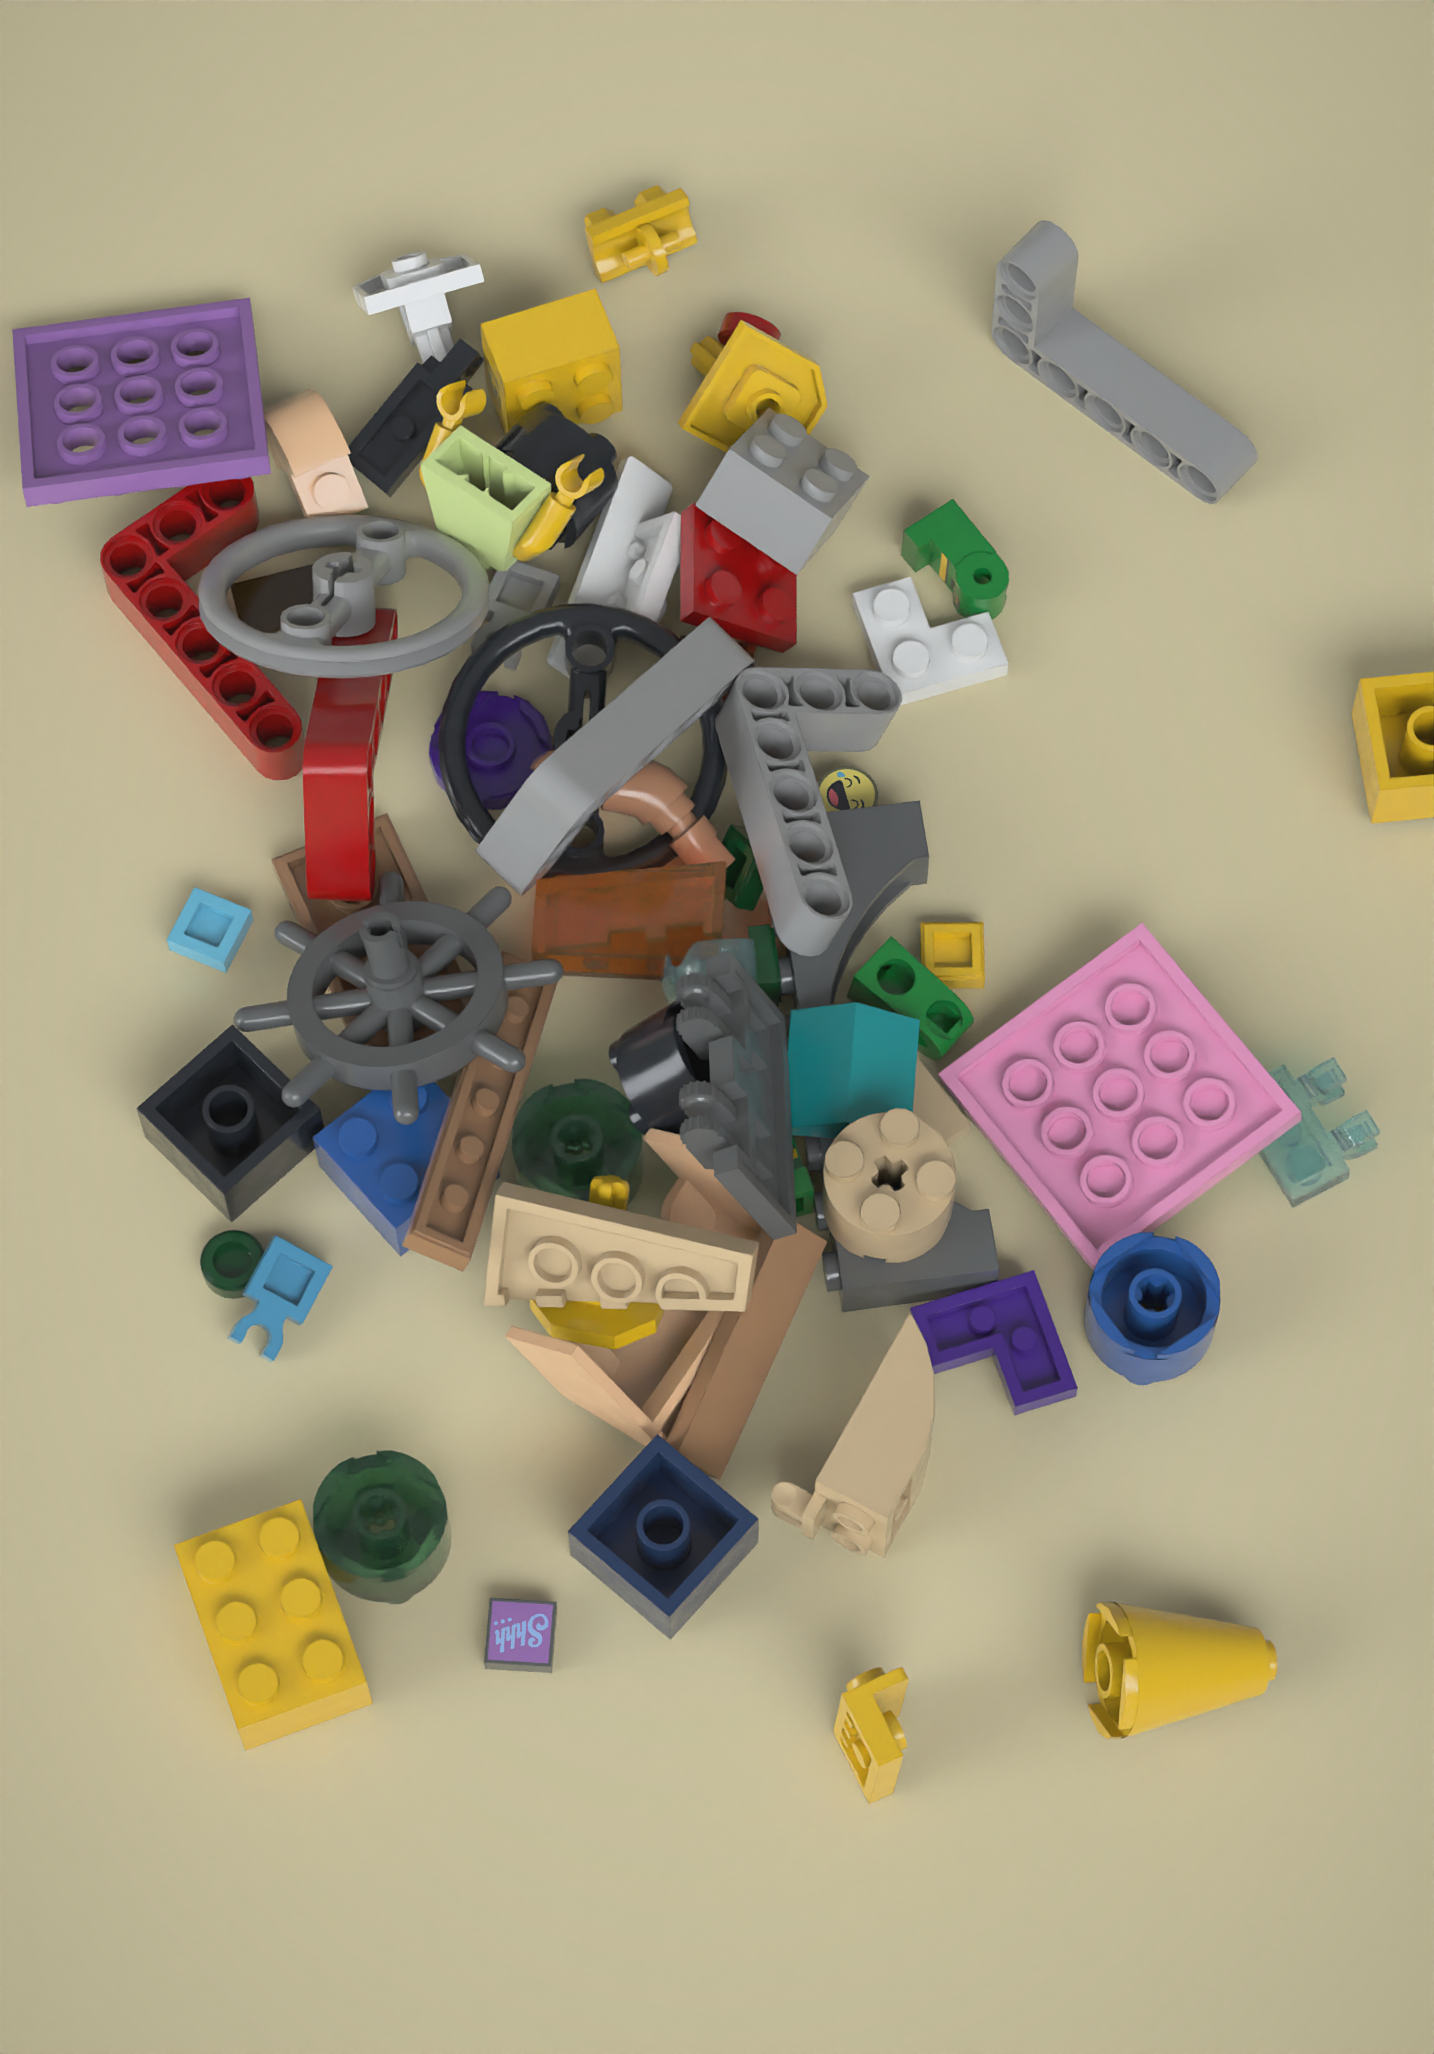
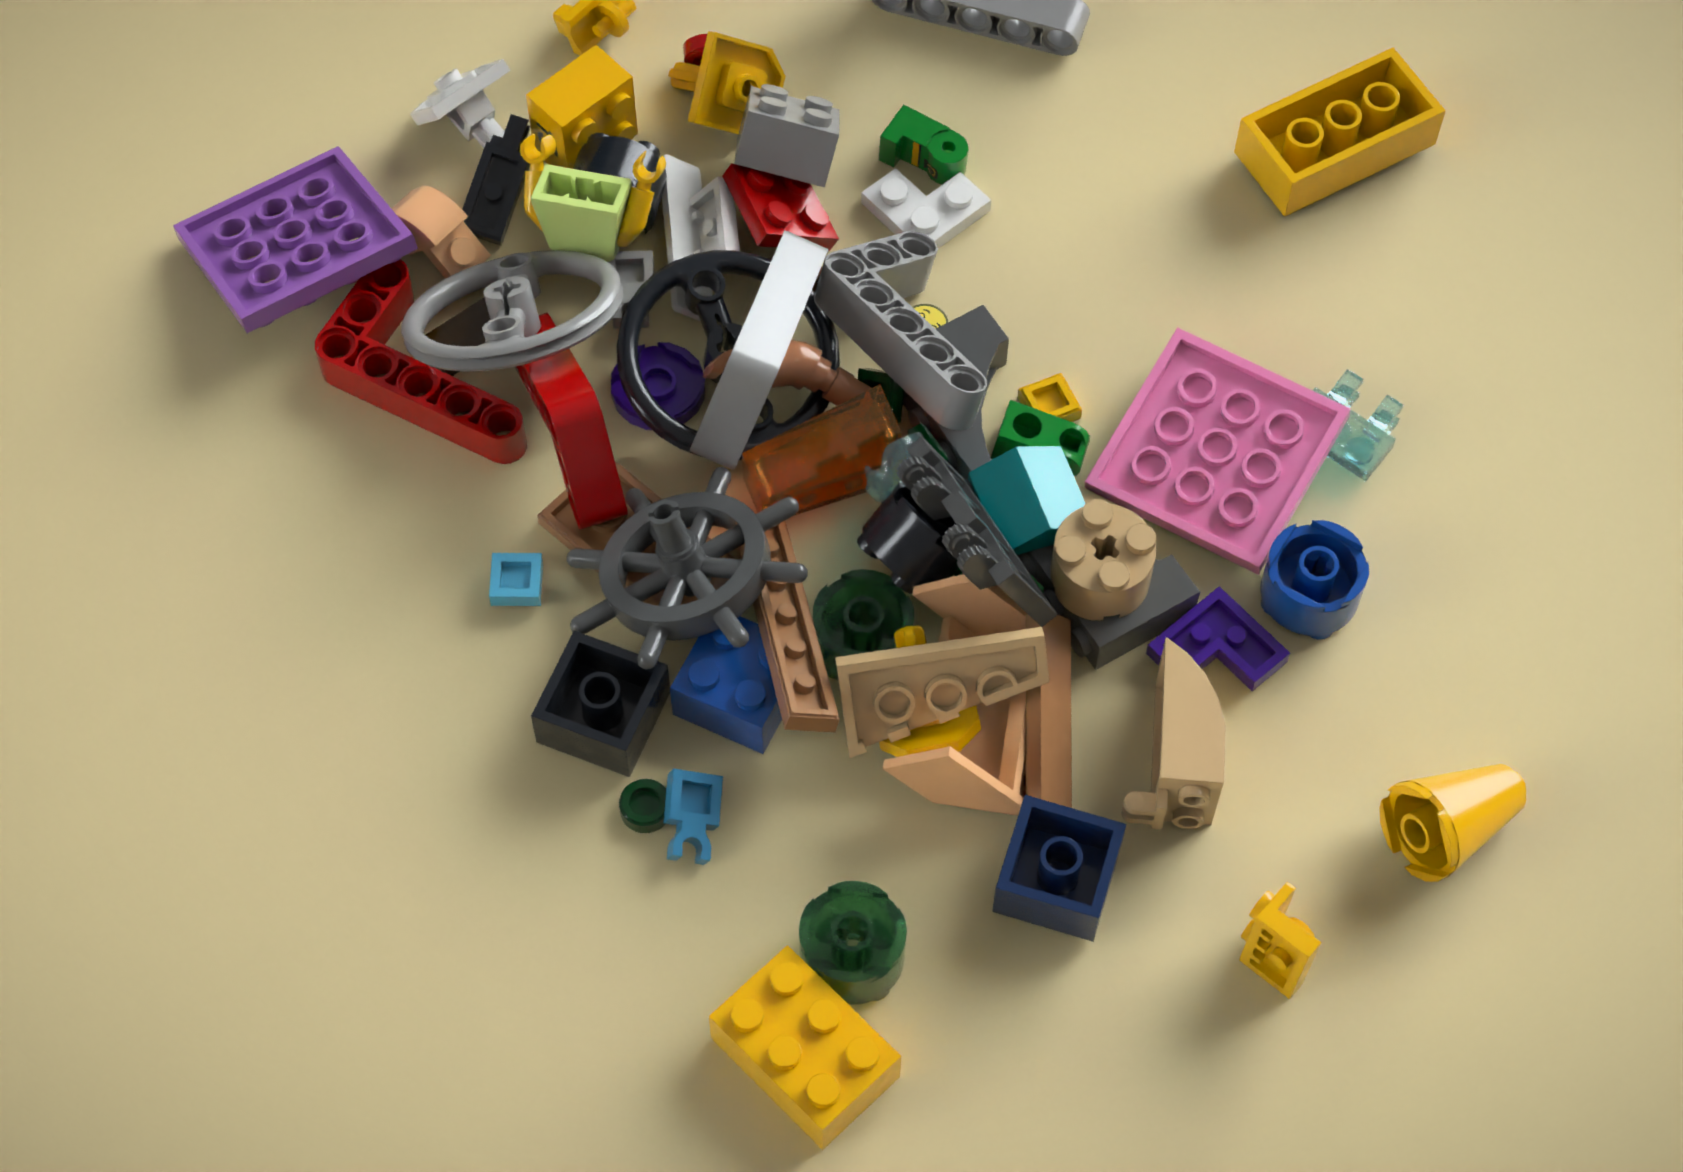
camera: 25 degrees left, 5 degrees down
tile [484,1598,557,1673] -> none

